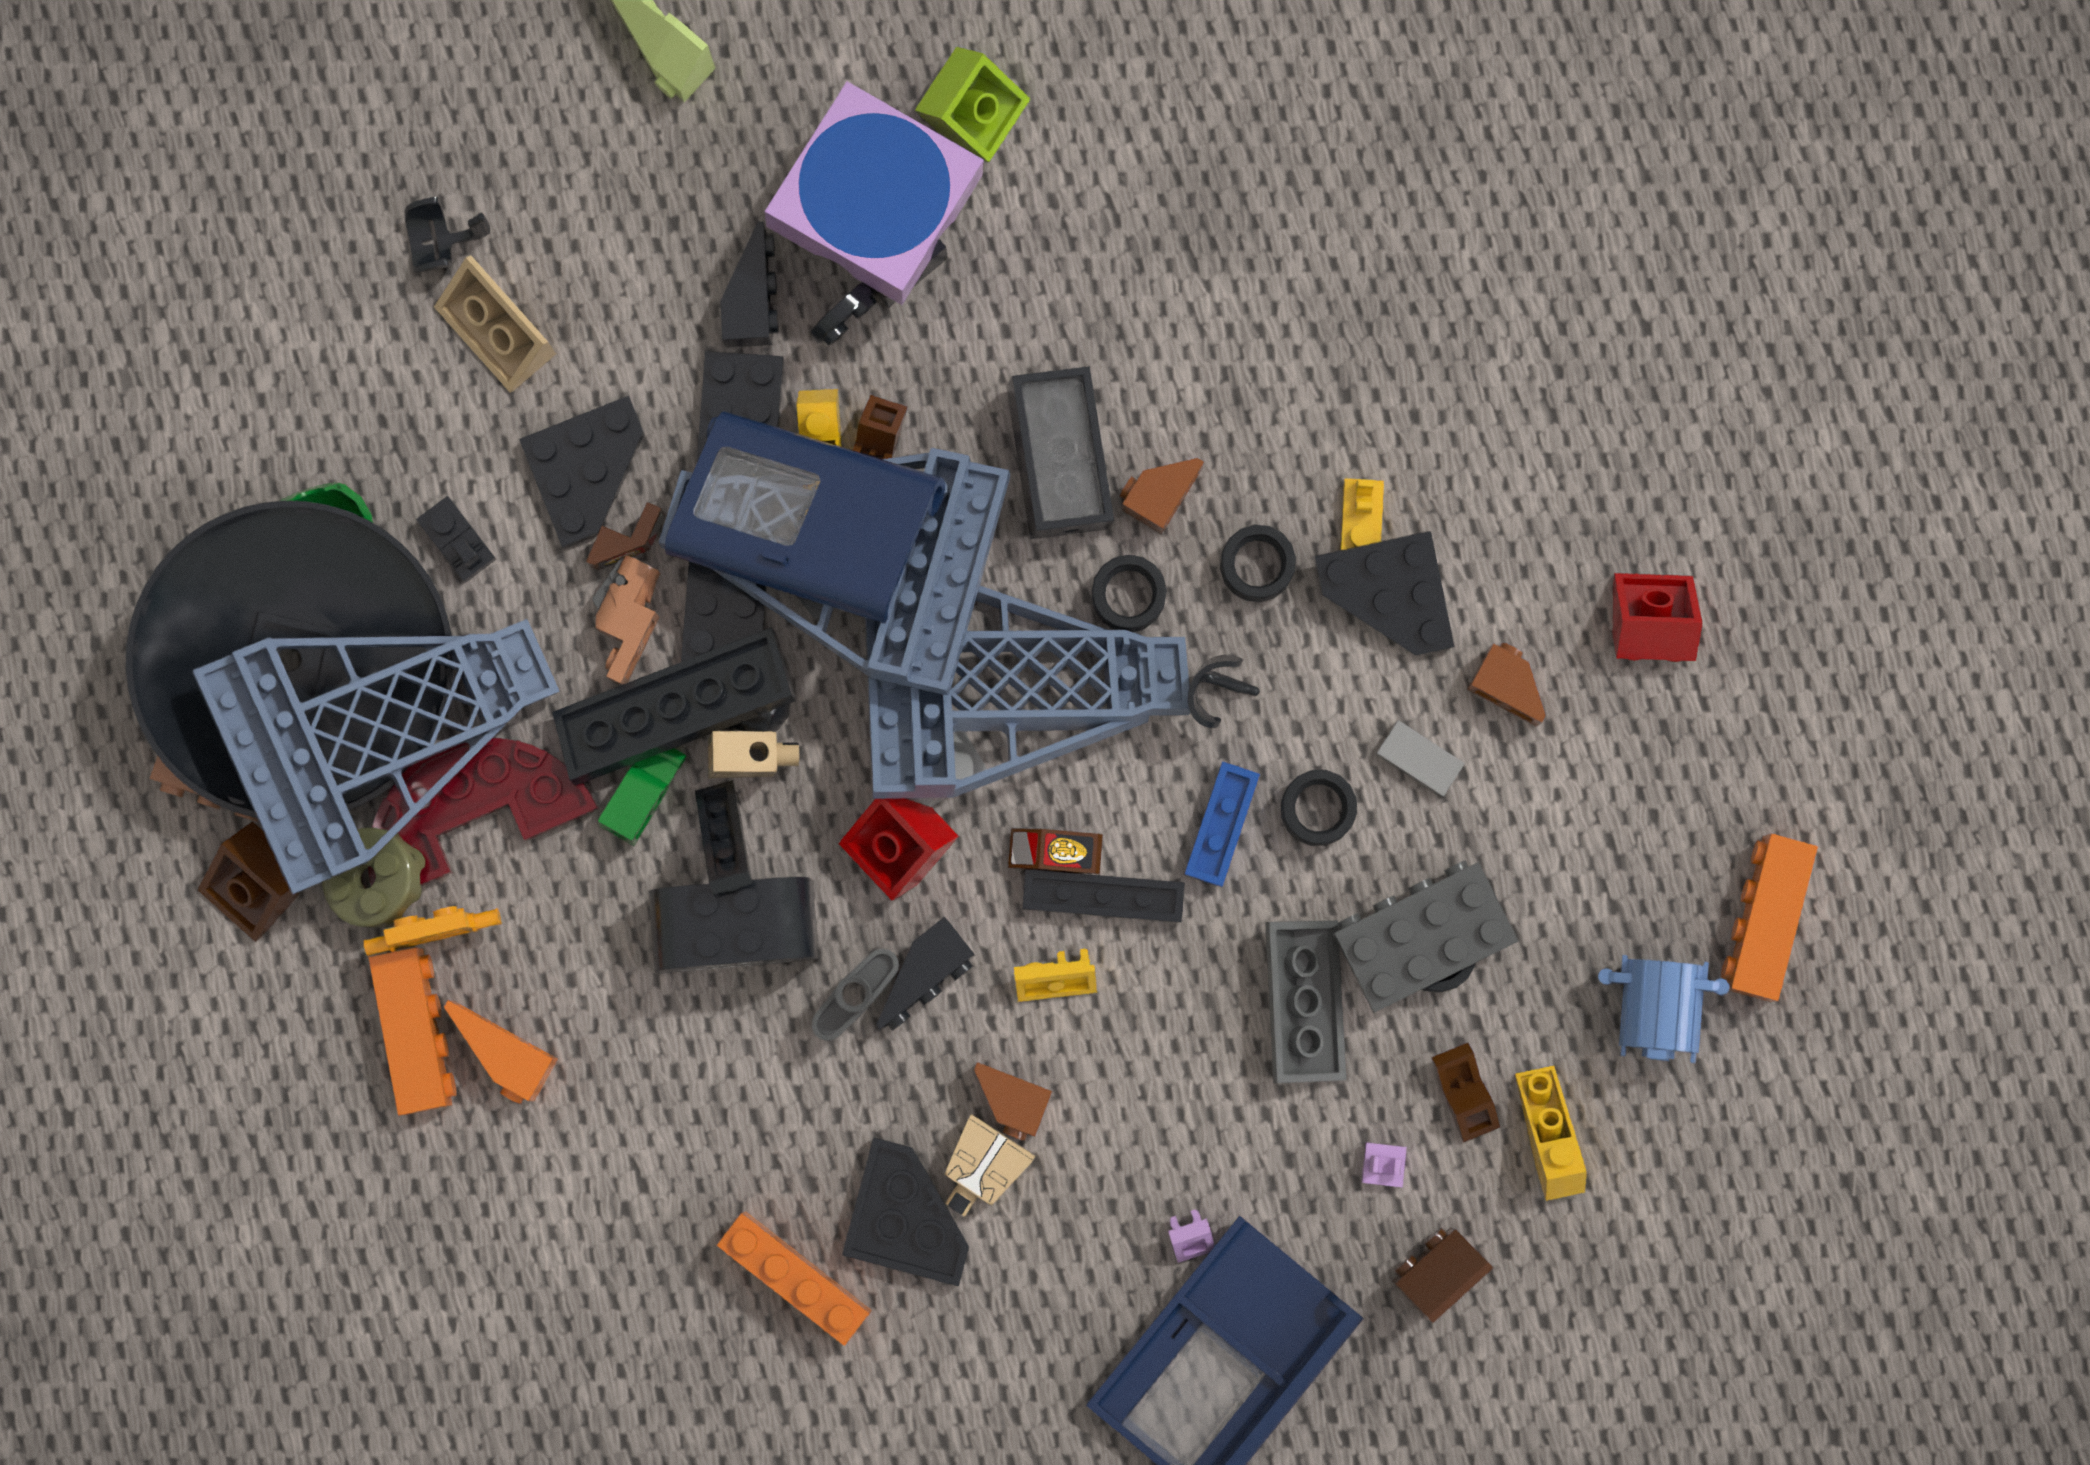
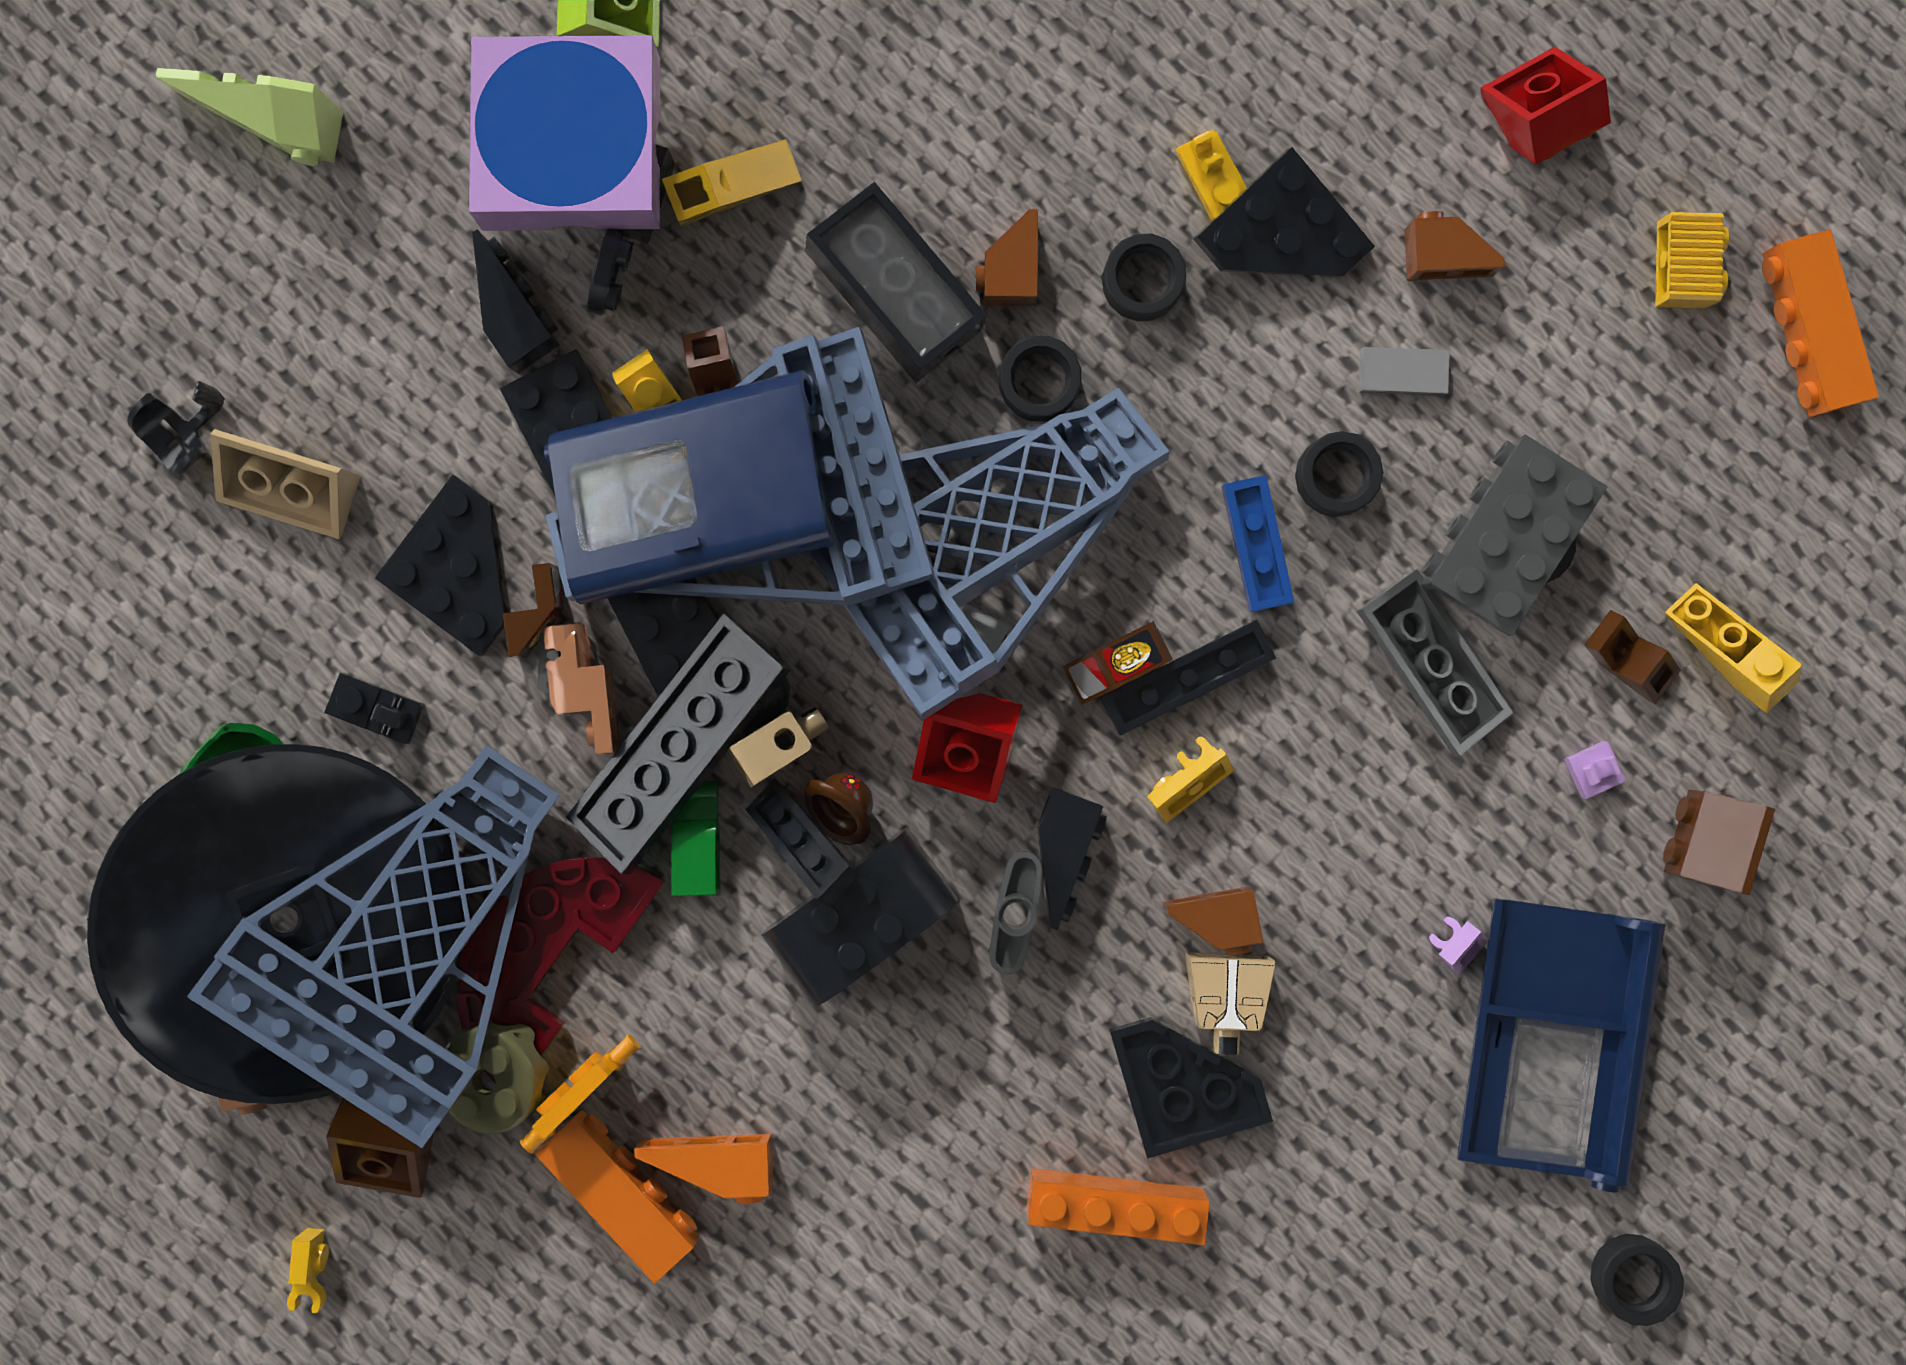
camera: 35 degrees left, 5 degrees up
black helmet [1188,655,1260,728] -> none
medium blue container [1598,955,1730,1063] -> none
none -> yellow plate [287,1228,329,1313]
none -> yellow slope [662,139,802,226]
none -> reddish brown hat [805,773,874,845]
none -> yellow brick [1655,212,1729,309]

